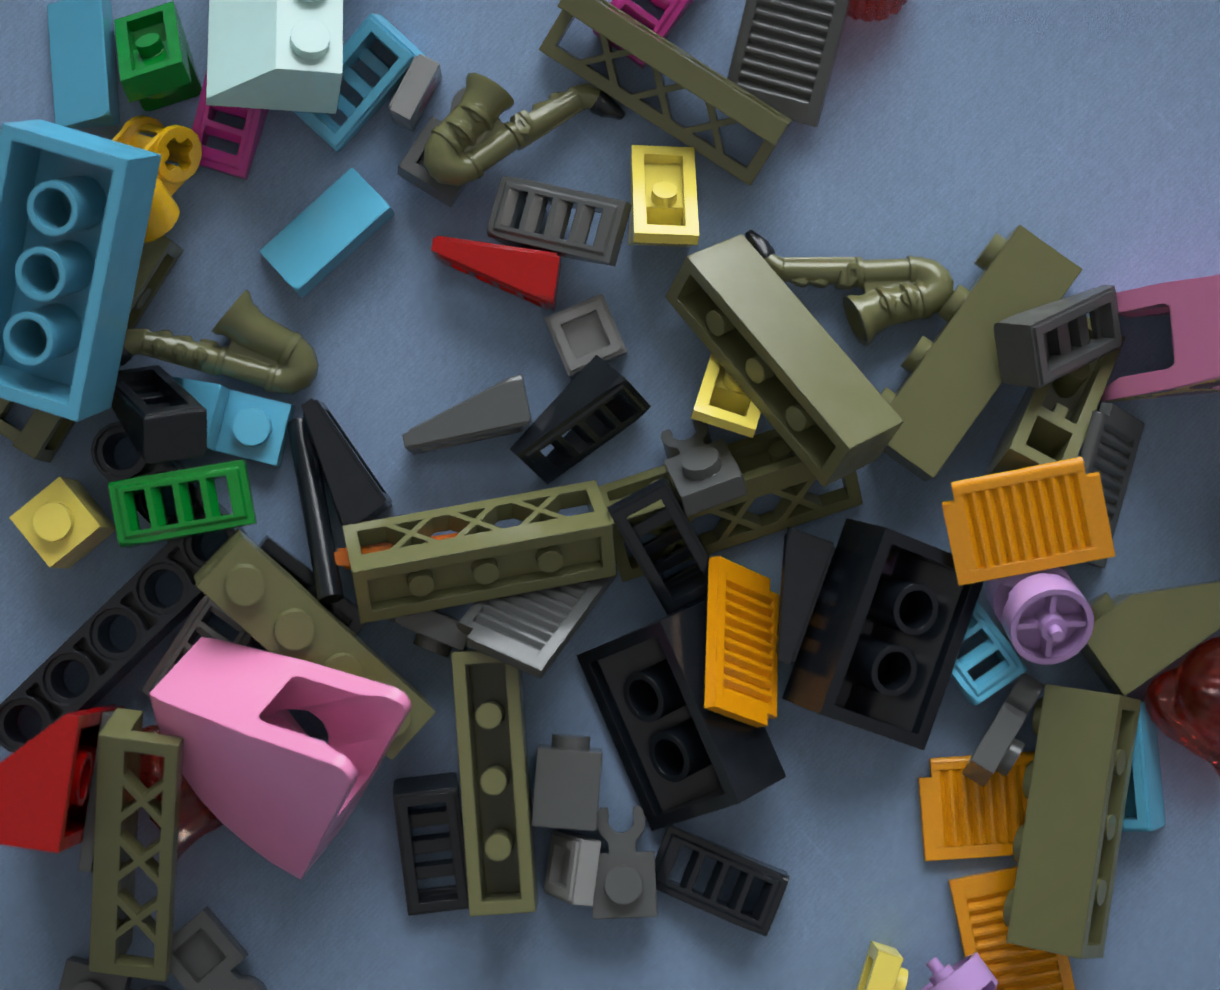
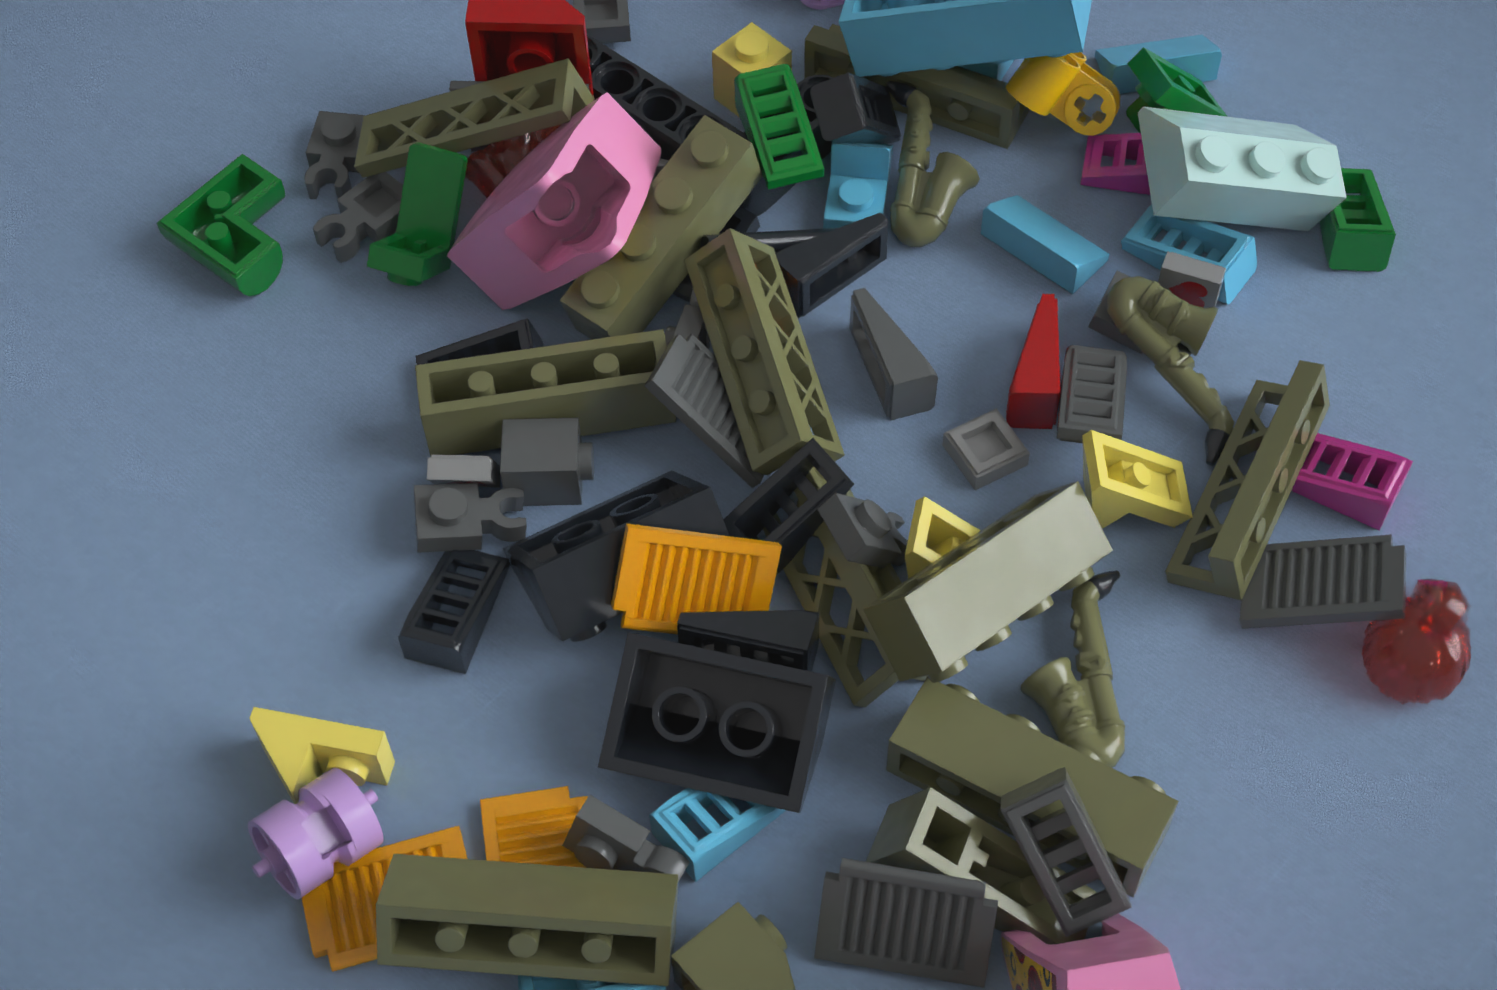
camera: 85 degrees right, 30 degrees down
black slope [510,355,651,485] -> none
light orange window [942,457,1116,586] -> none
lavender wheel [986,566,1094,665] -> none
none -> green bracket [367,142,468,286]

